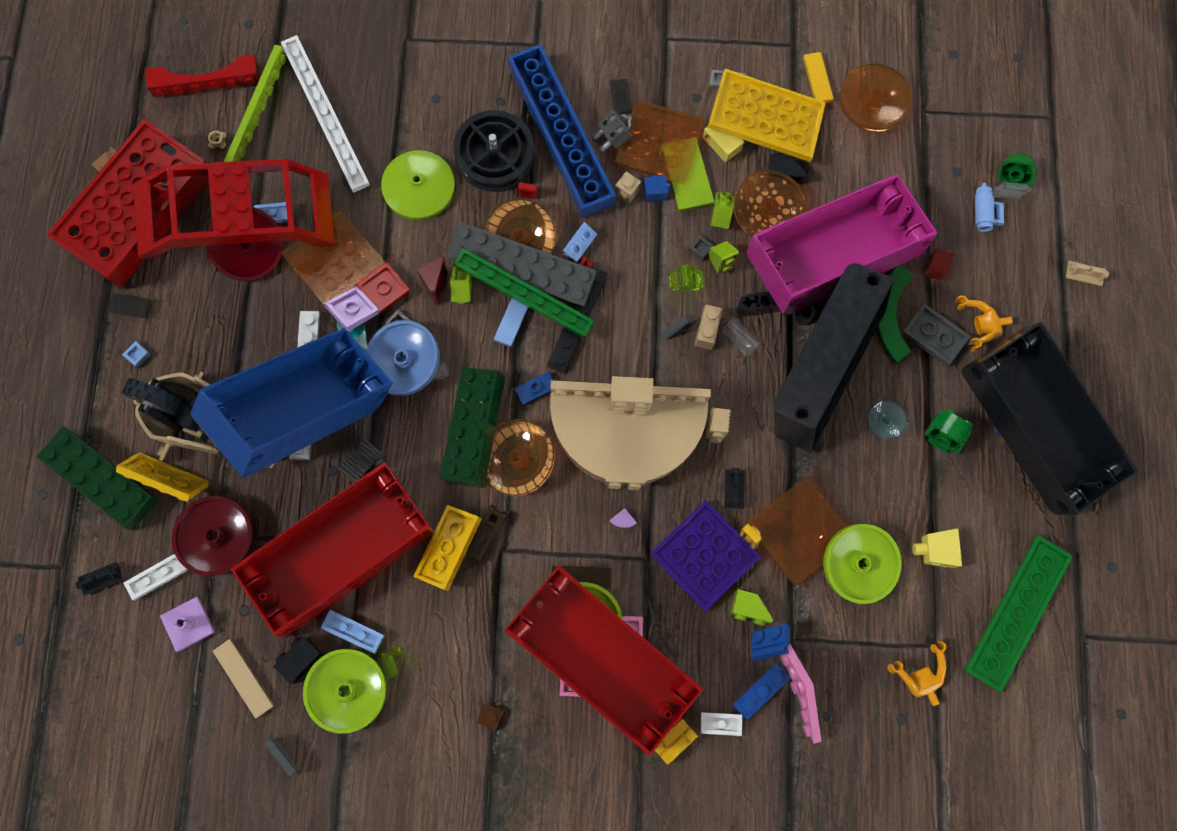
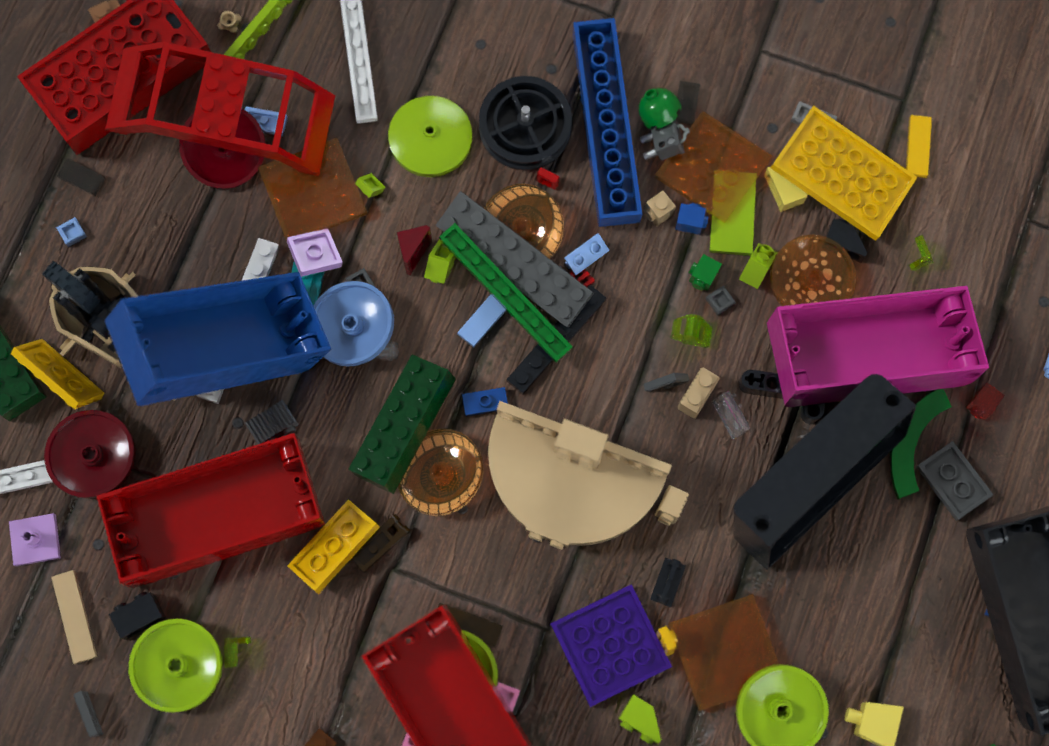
camera: 20 degrees right, 0 degrees up
light blue plate [321,610,385,654] -> none
red plate [357,262,410,314] -> none
lavender tile [610,508,637,528] -> none
lime slope [708,241,739,274] -> none
clear orange dish [839,63,912,132] -> none
clear light blue dish [868,401,907,439] -> none
green brick [925,409,973,454] -> none
light orange piece [955,295,1013,352] -> none
none -> lime plate [355,173,386,198]
none -> green cylinder [638,88,682,129]
none -> green brick [688,254,722,292]
none -> clear neon green tile [909,235,934,271]

